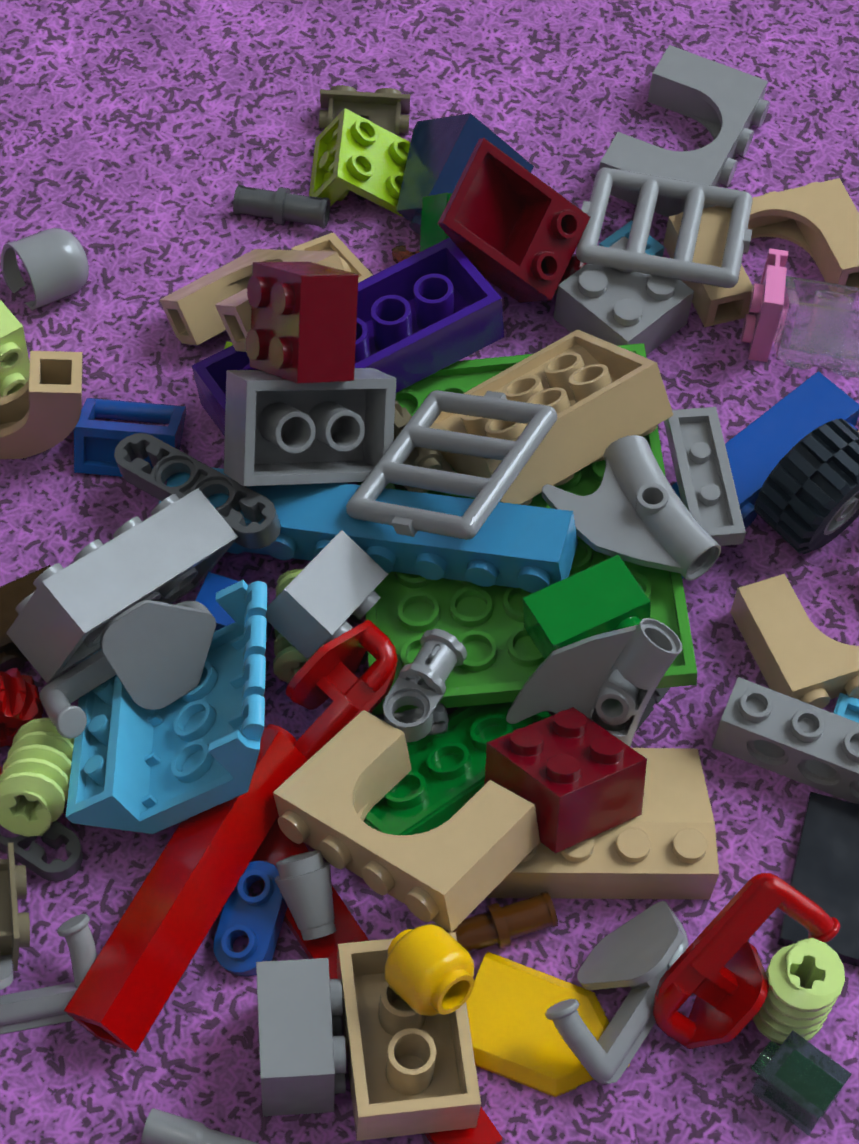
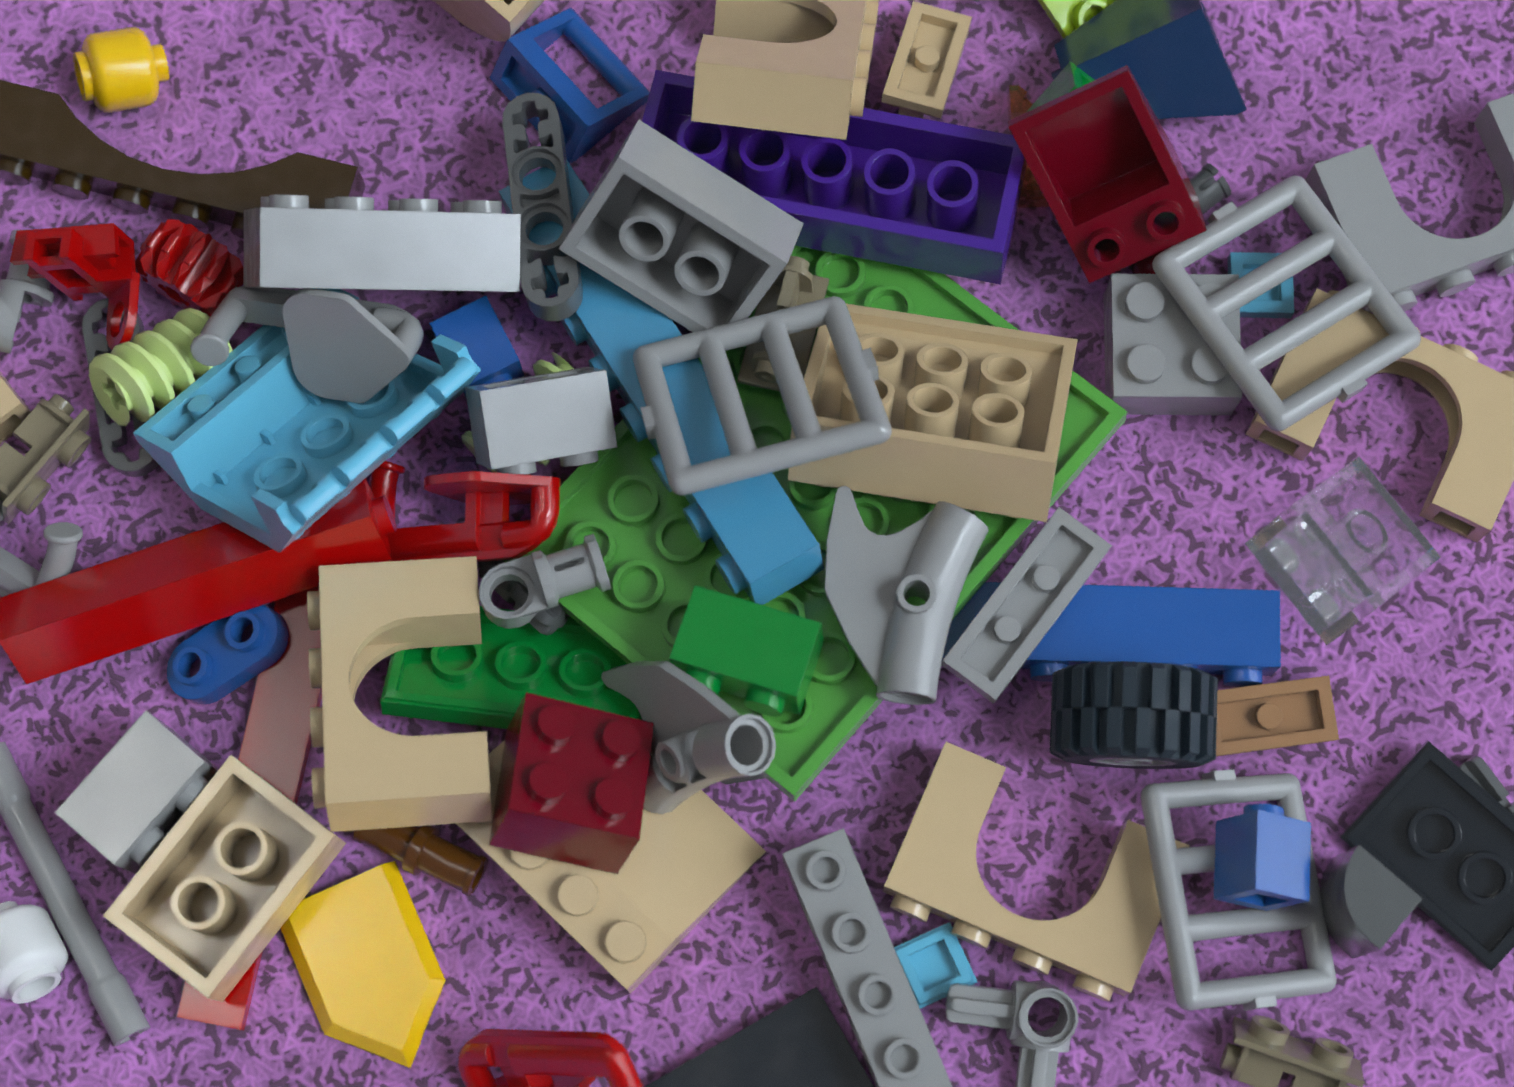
camera: 50 degrees right, 20 degrees up
dark red brick [245,262,359,384] -> none
light grey cone [274,850,336,940] -> none
yellow head [385,924,474,1016] -> none
light grey piece [545,901,689,1085] -> none
bright pink plate [741,248,789,362] -> none

